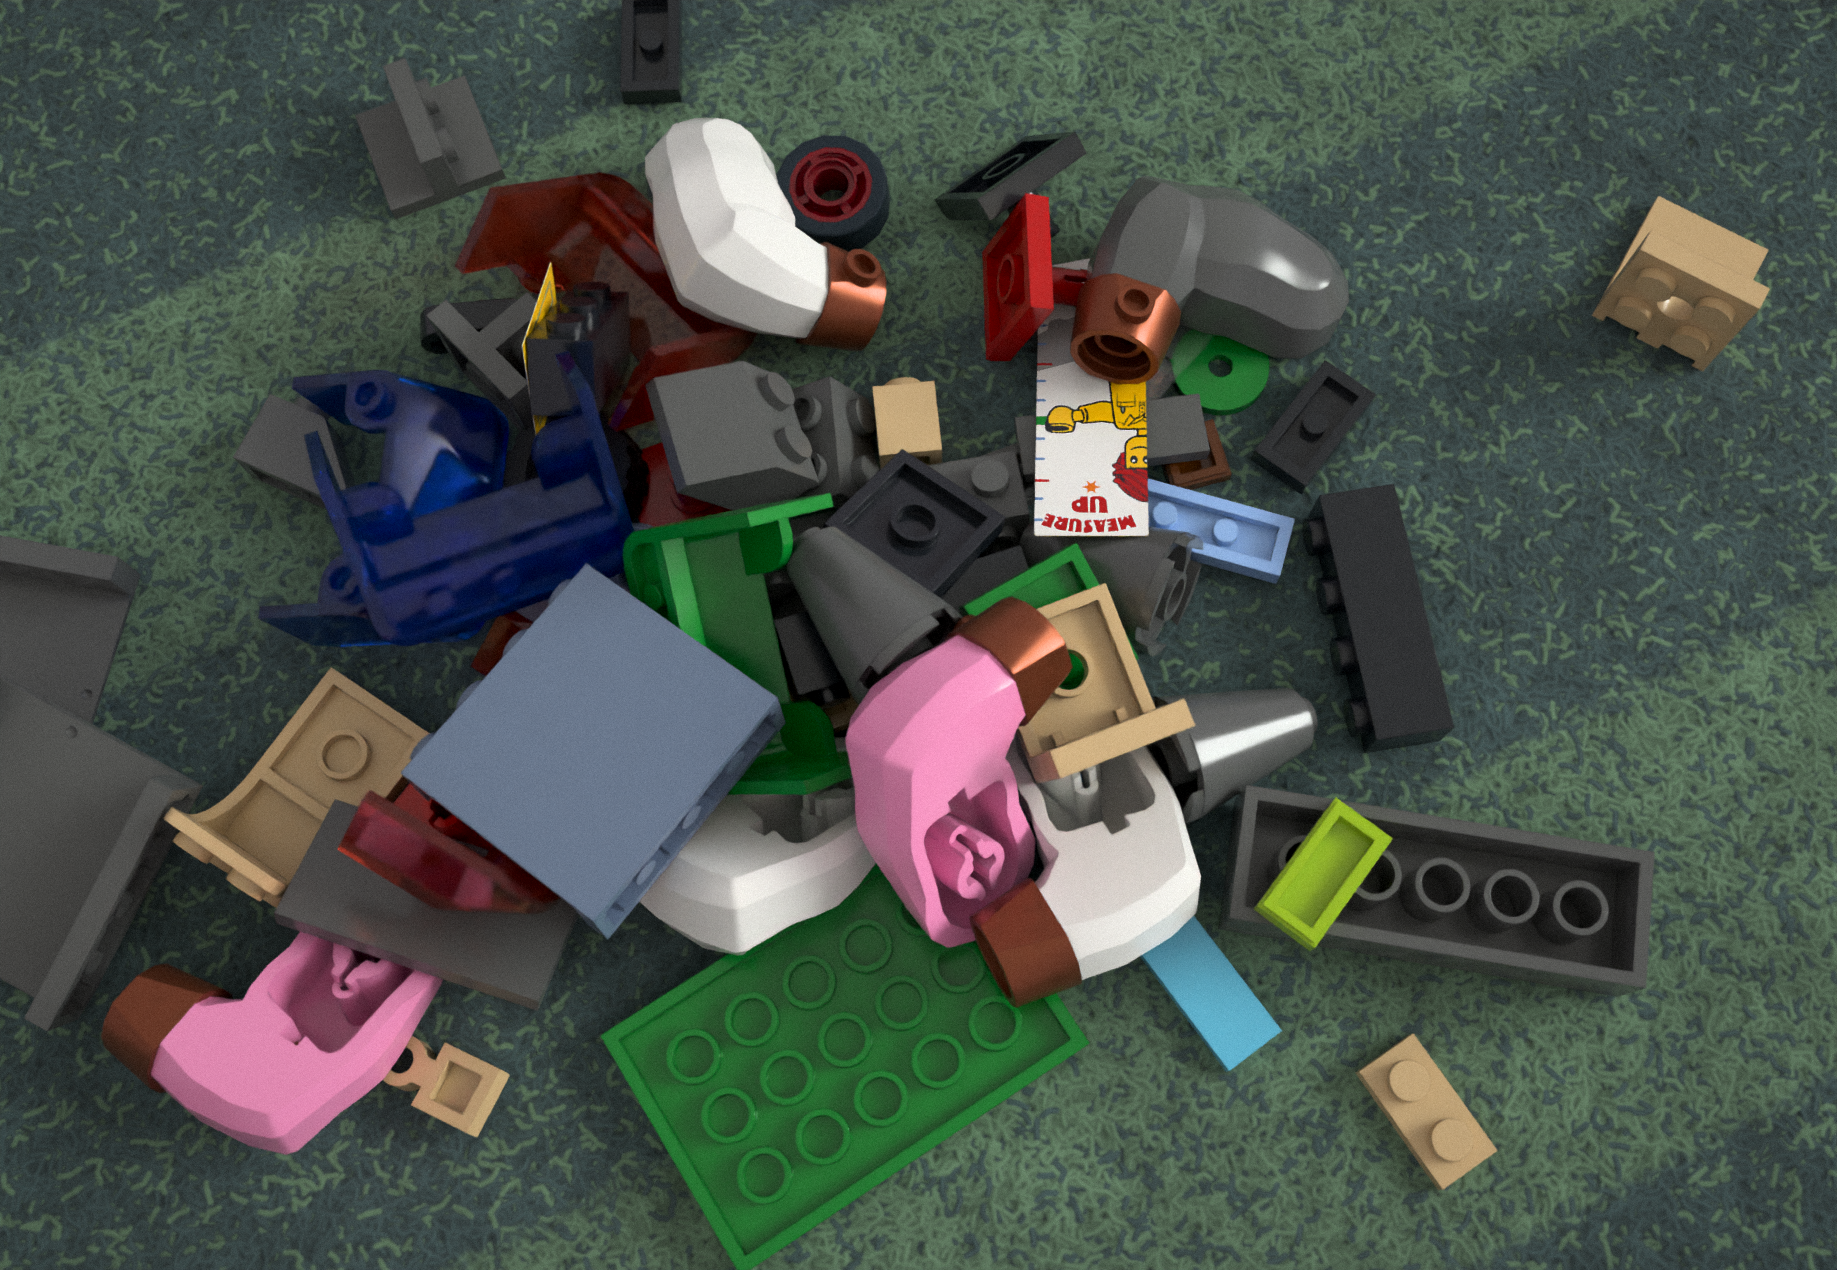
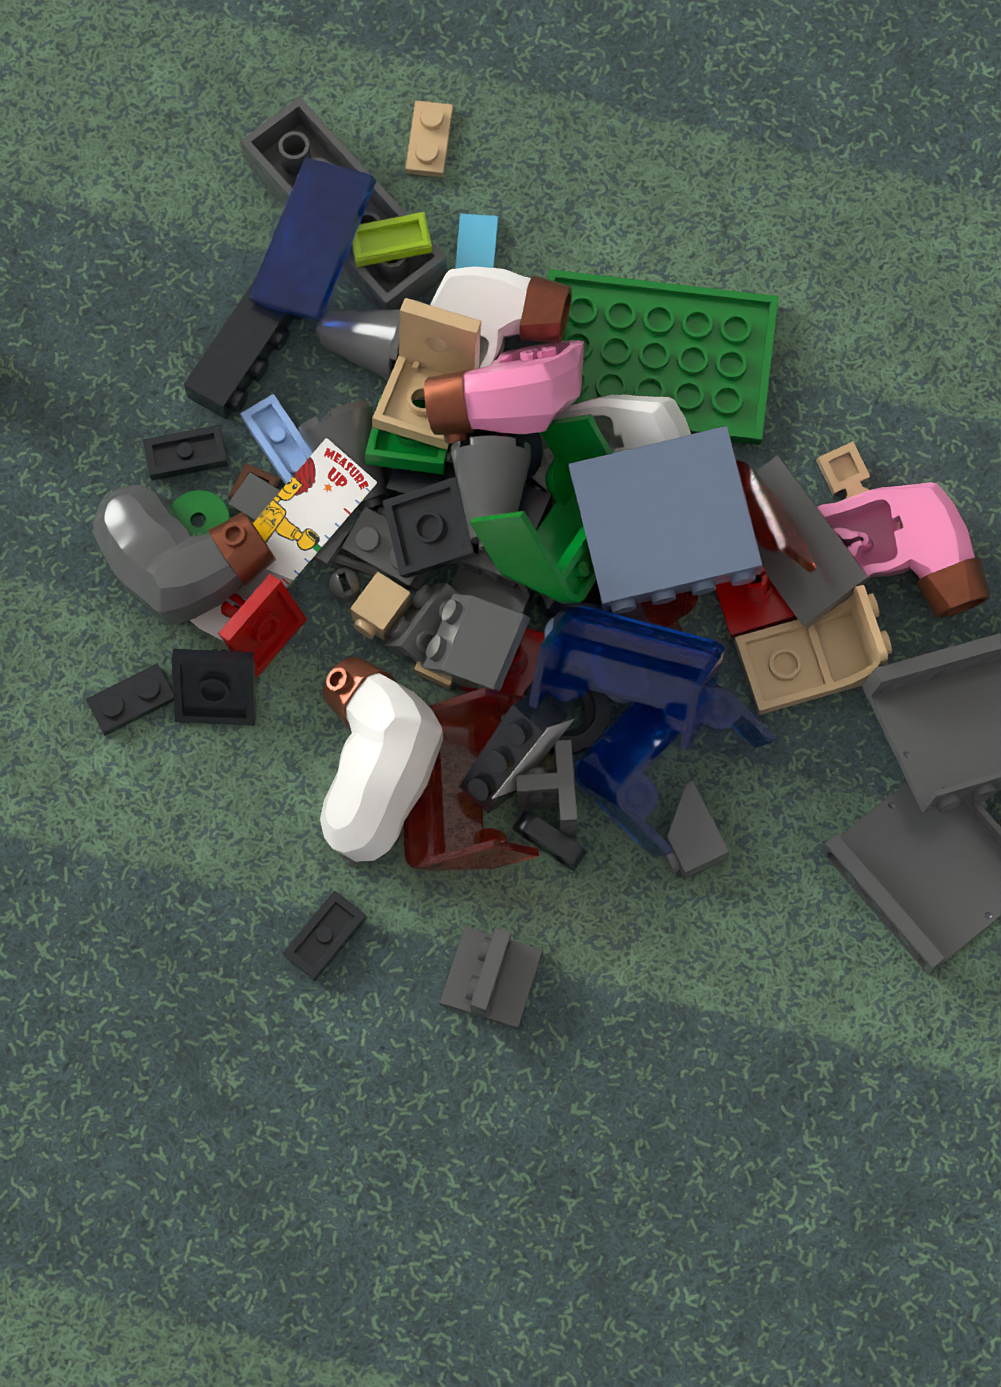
camera: 140 degrees left, 0 degrees up
wheel [776,135,890,252] -> none
none -> black plate [86,663,174,736]
none -> clear blue tile [248,157,377,322]
none -> dark grey hinge [329,568,361,602]

